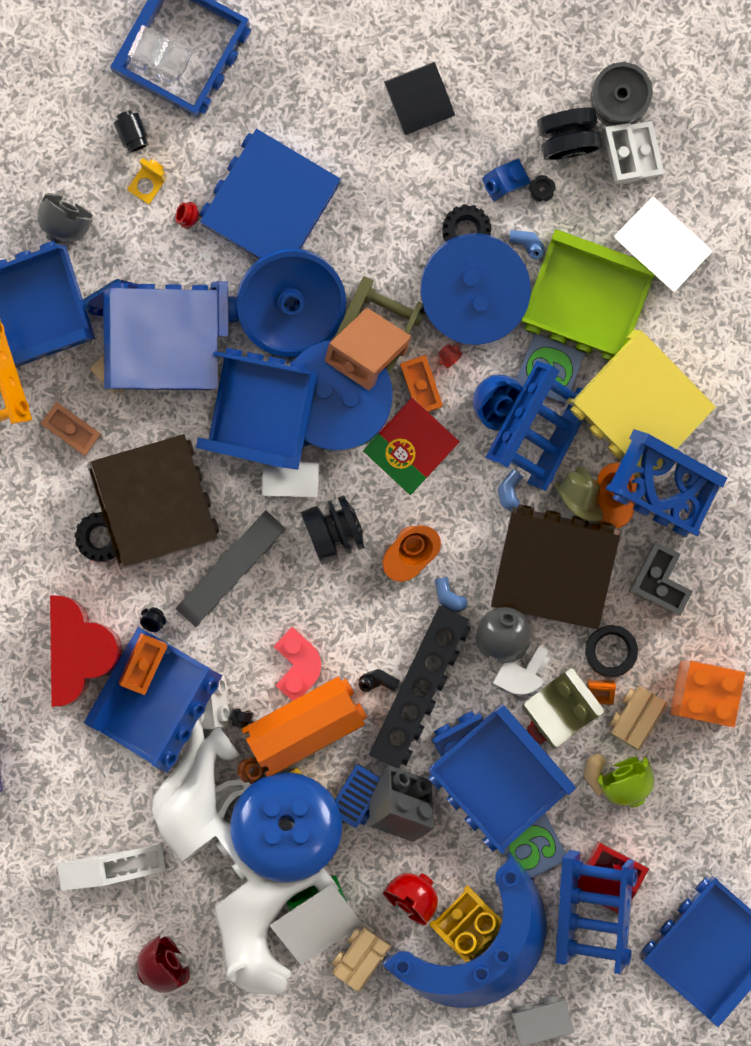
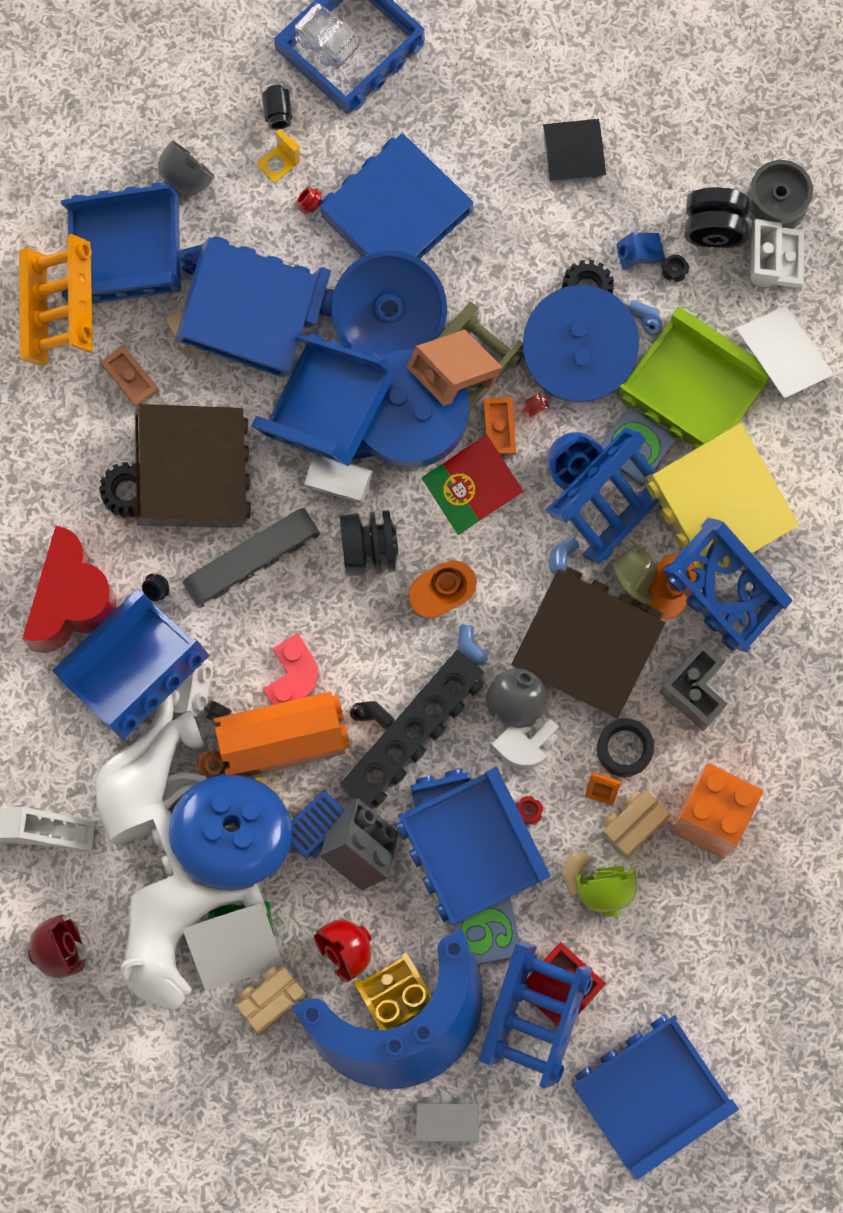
camera: 15 degrees right, 10 degrees down
orange plate [118,633,168,695] -> none
olive bracket [522,667,605,749] -> none

